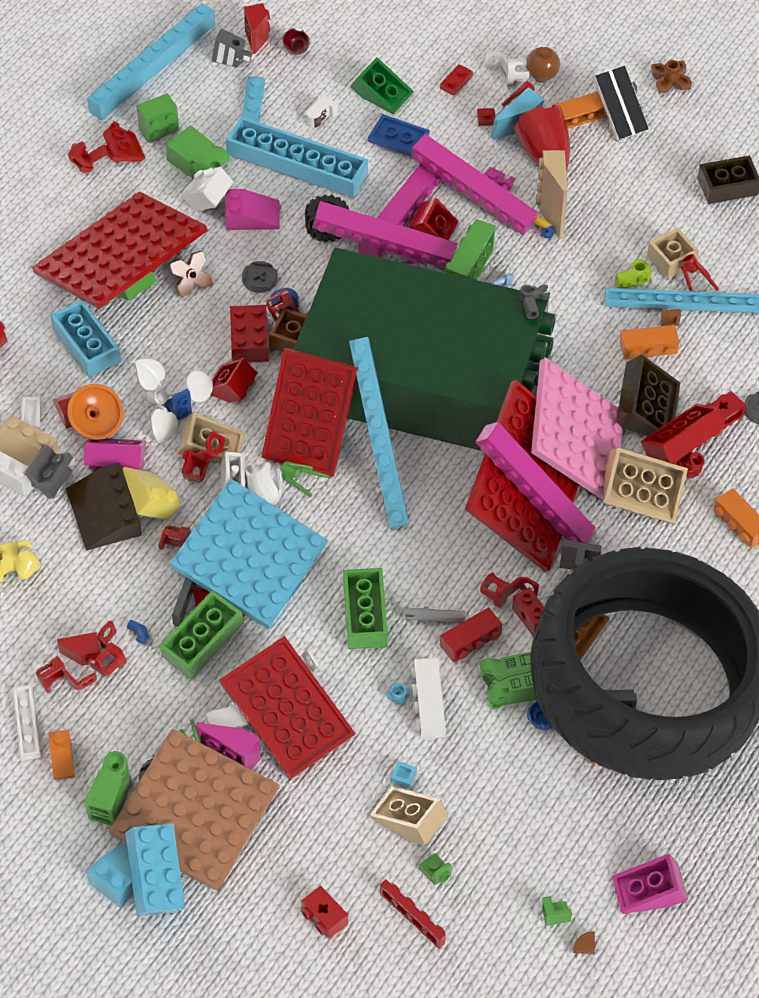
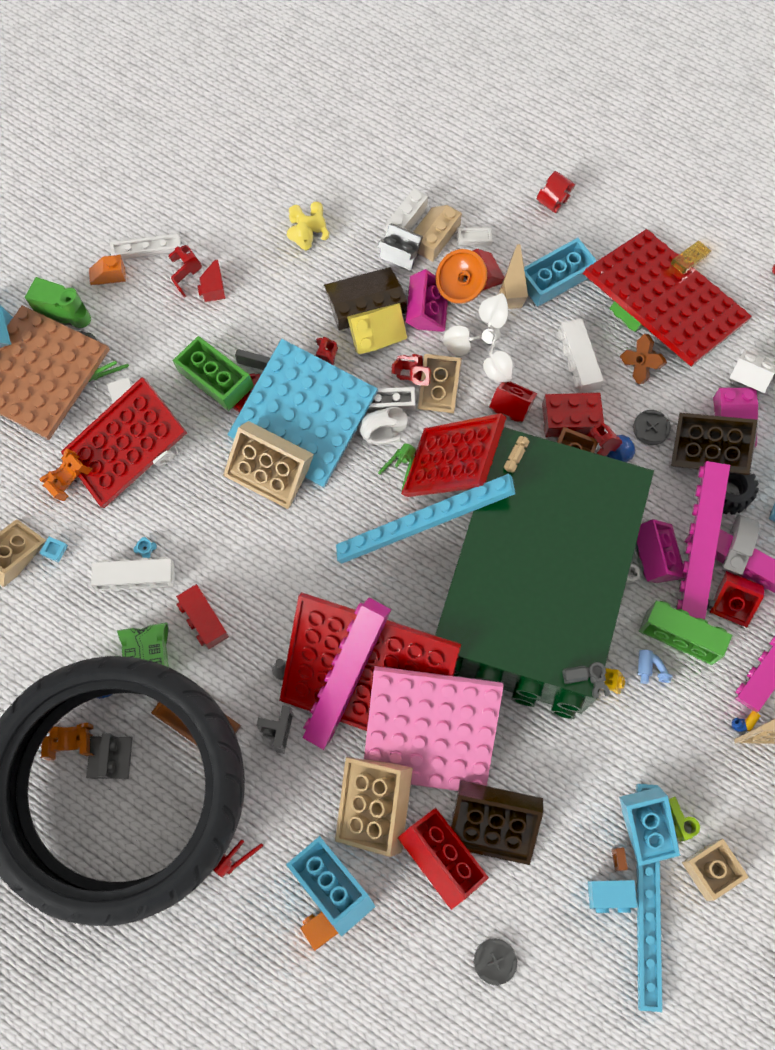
camera: 90 degrees right, 15 degrees up
red piece [88,620,127,676] -> none
blue arm [127,620,149,644] -> none
blue bracket [164,388,192,420] -> none
dark pink slope [195,722,261,770] -> none
bright green brick [343,568,388,649] -> none
light grey pin [405,607,465,623] -> none
red piece [480,572,540,608] -> none
red brick [512,587,544,637] -> none
orange brick [619,325,679,359] -> none
red piece [678,452,705,478] -> none
red plant [681,254,719,291] -> none
red brick [706,391,746,427] -> none
none -> orange piece [39,448,92,501]
none -> tan slope [223,421,314,509]
none -> dark grey cone [272,659,286,680]
none -> medium azure brick [286,836,376,937]
none -> tan slope [497,244,528,309]
none -> tan axle [504,436,529,473]
none -> white brick [558,318,604,393]
none -> medium azure brick [588,880,637,913]
none -> medium azure slope [619,787,680,866]
none -> clear yellow tile [671,240,711,274]
none -> dark brown slope [671,413,758,475]
none -> light grey arch [722,514,759,575]

